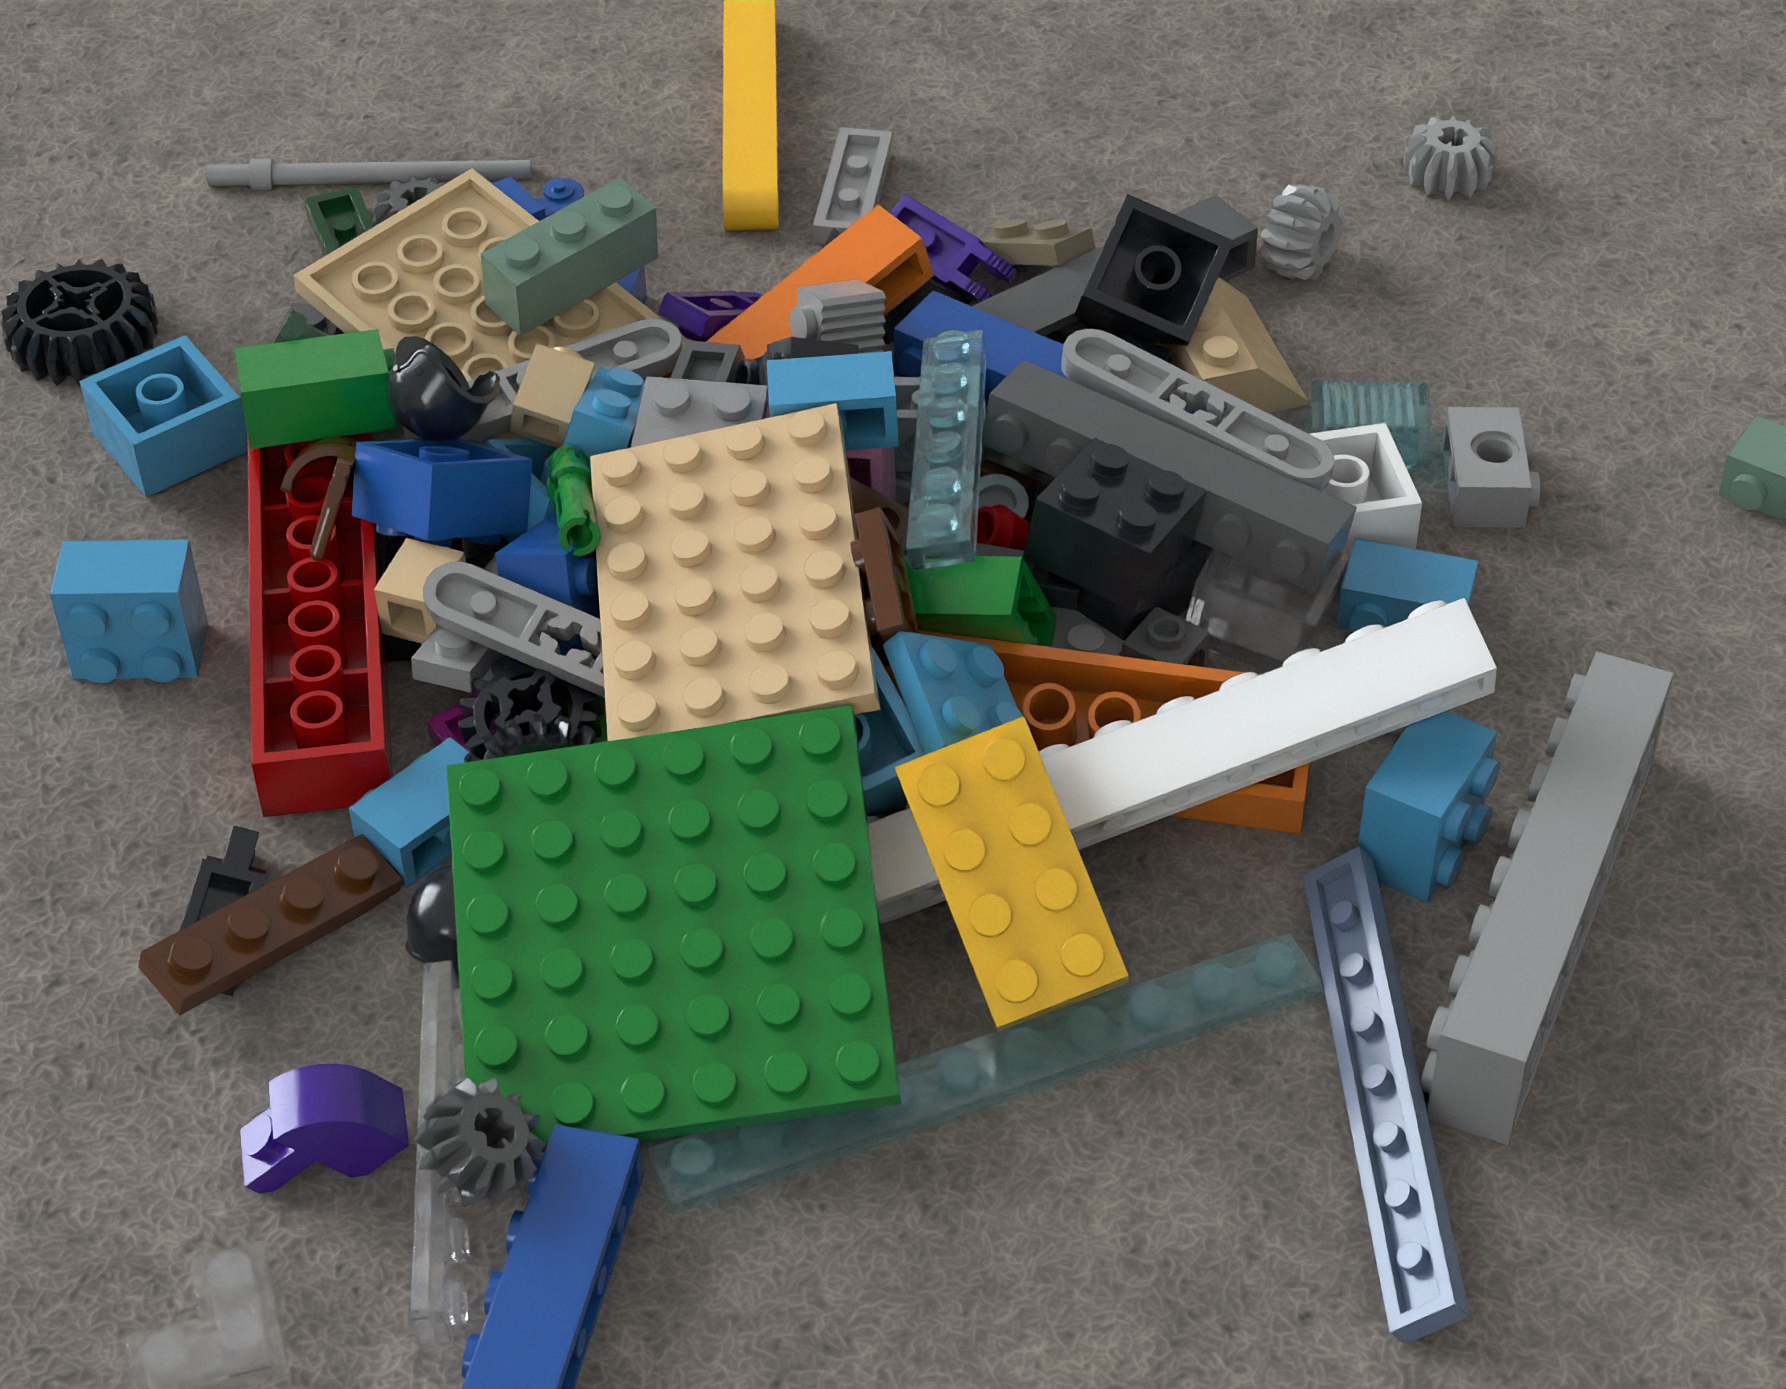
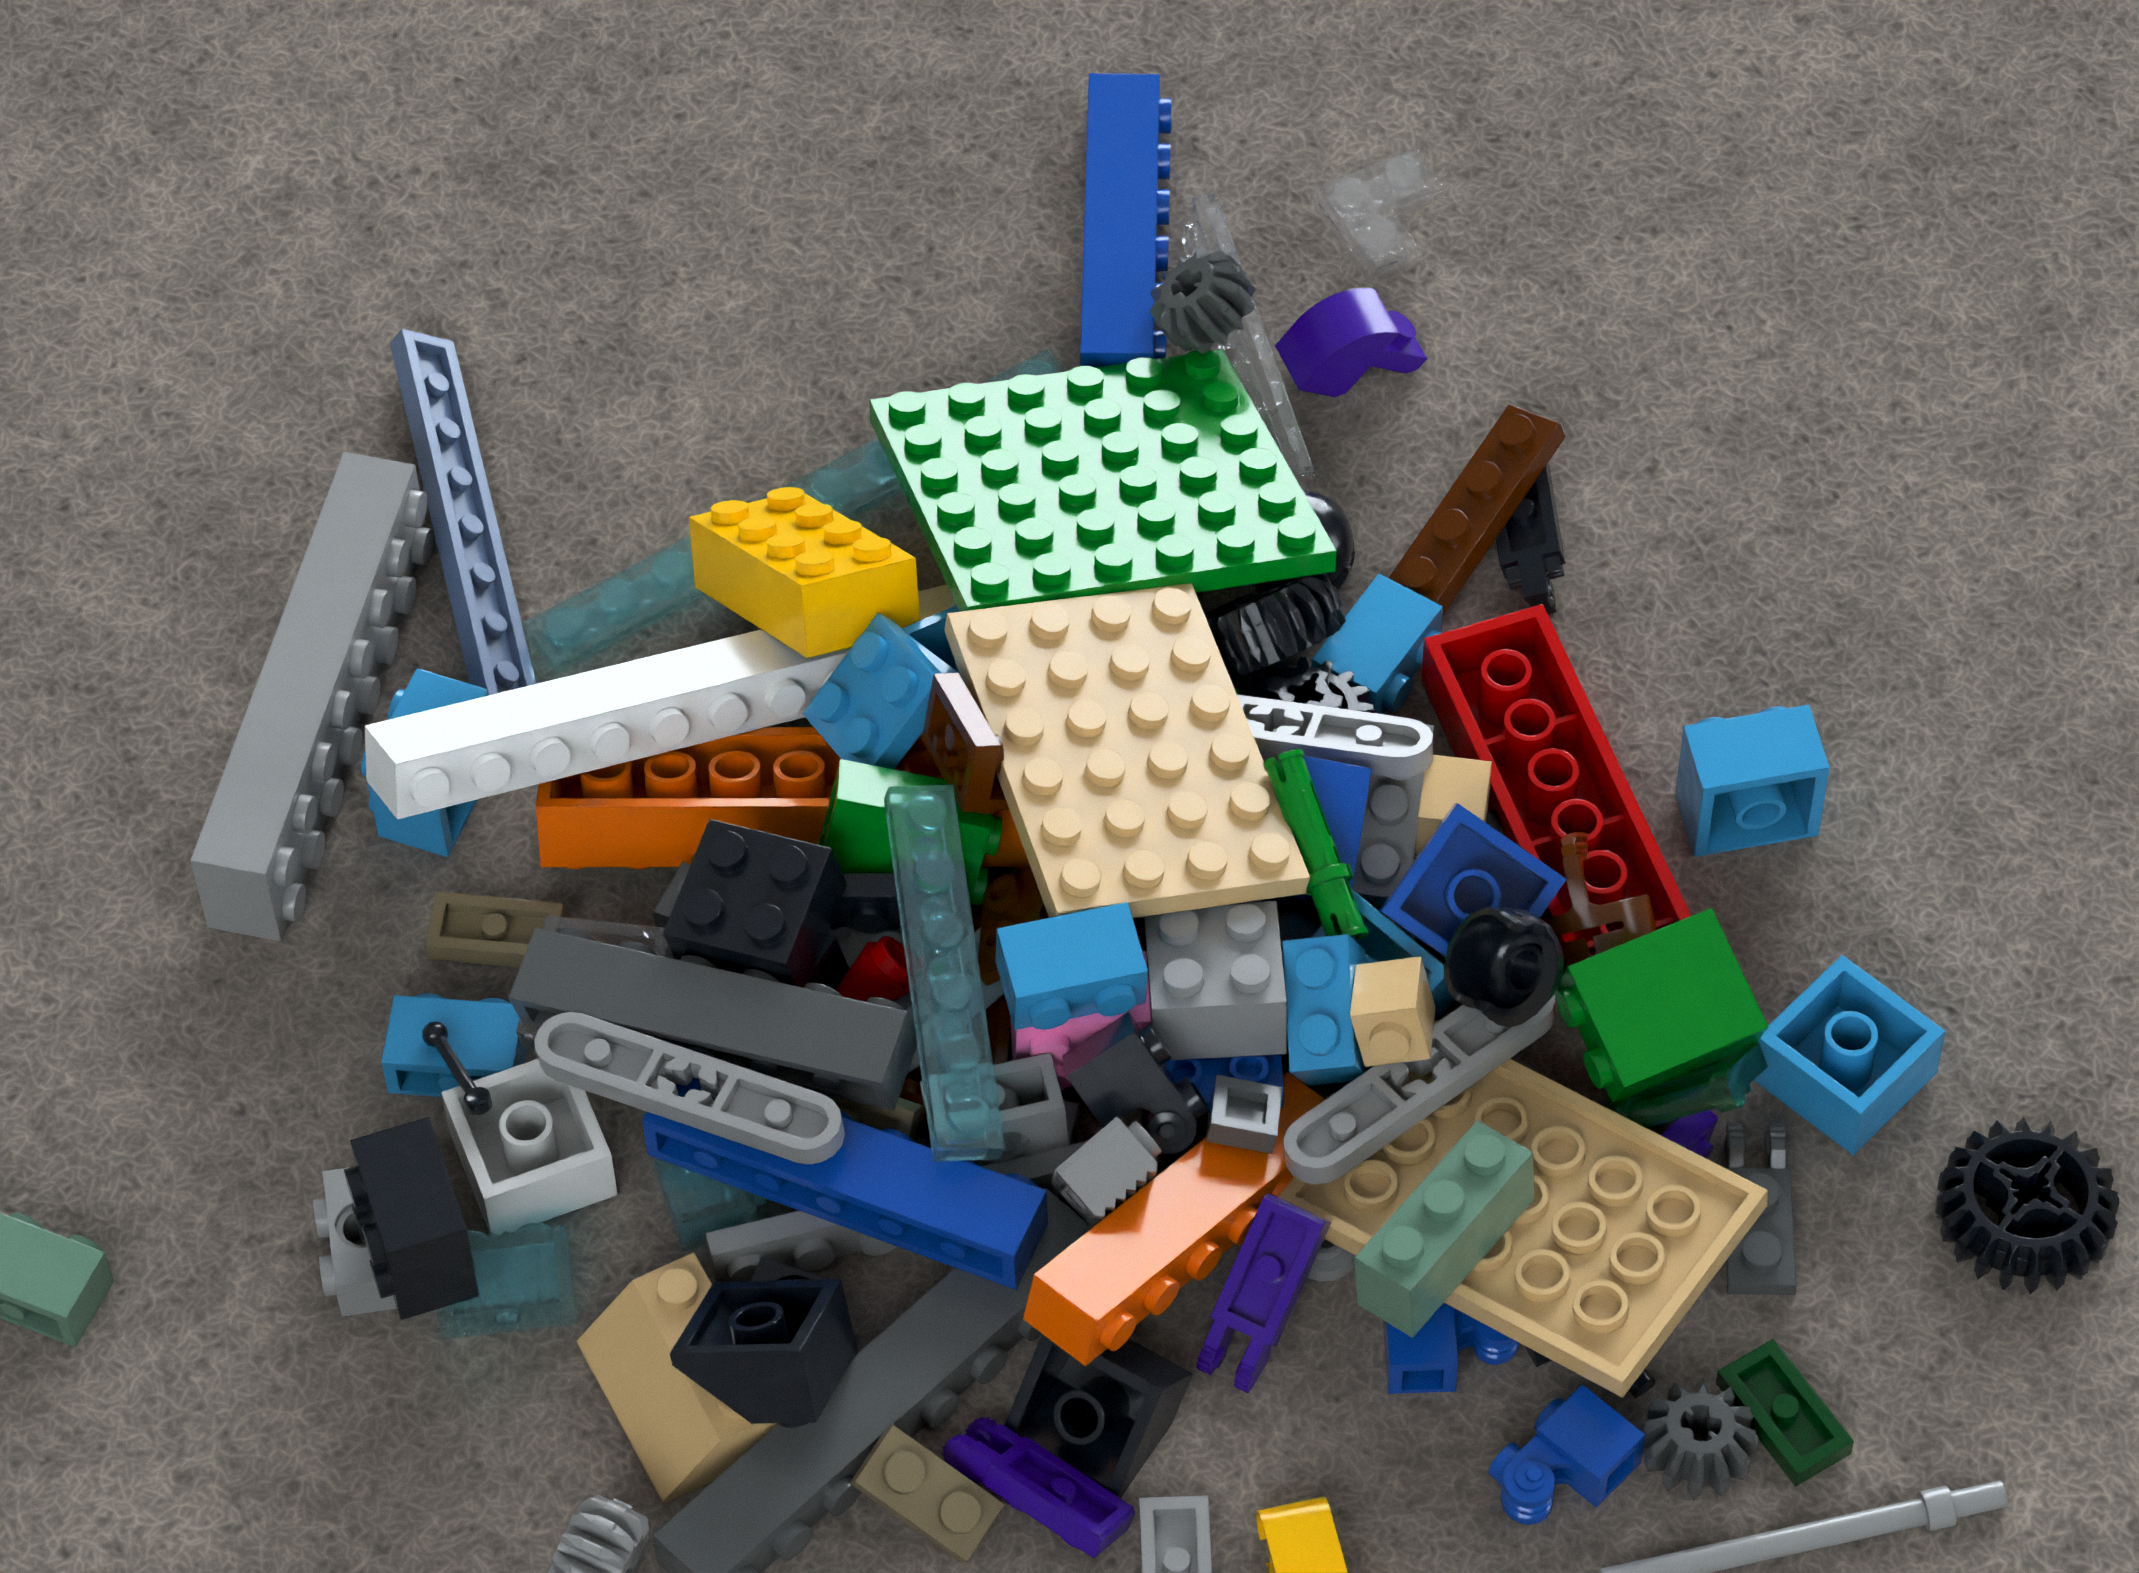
camera: 170 degrees right, 10 degrees up
none -> black brick [344,1117,479,1320]
none -> black hinge [422,1021,492,1115]

